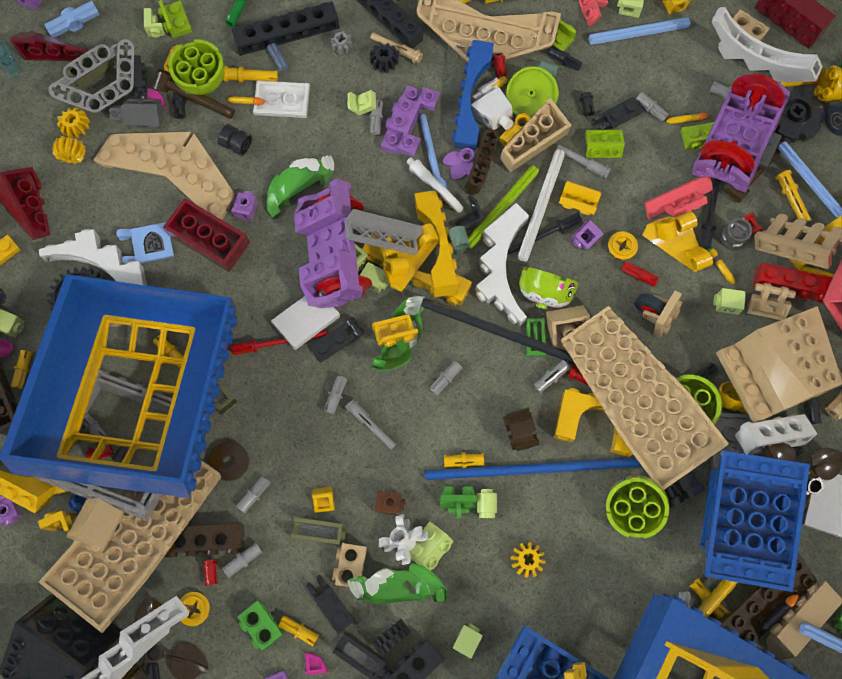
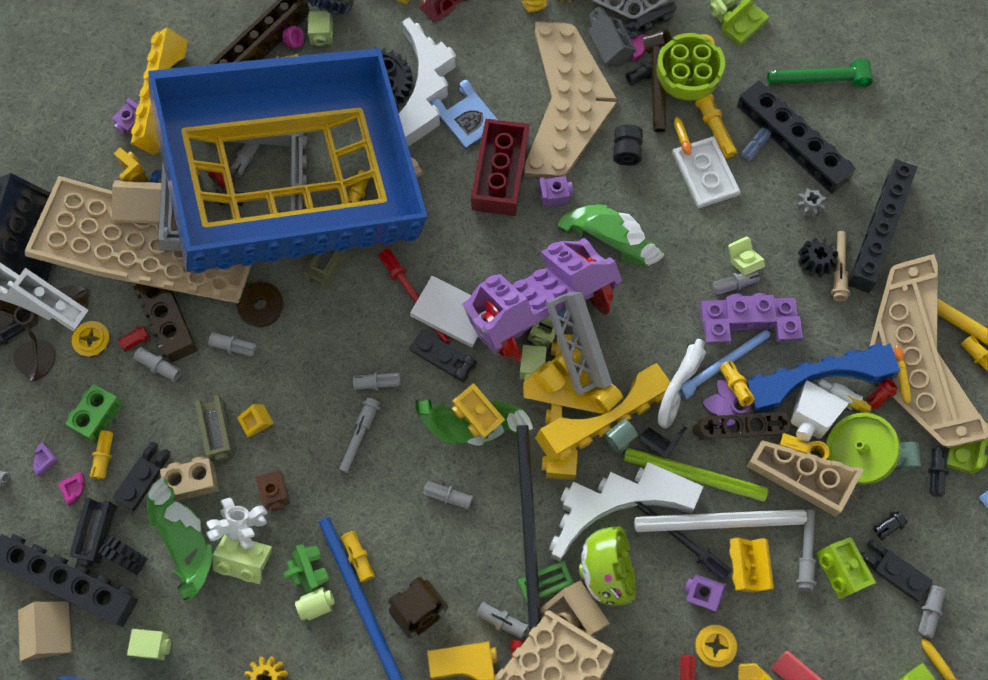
camera: 70 degrees right, 5 degrees down
none -> yellow pin [720,361,755,407]
none -> yellow piece [894,345,911,404]

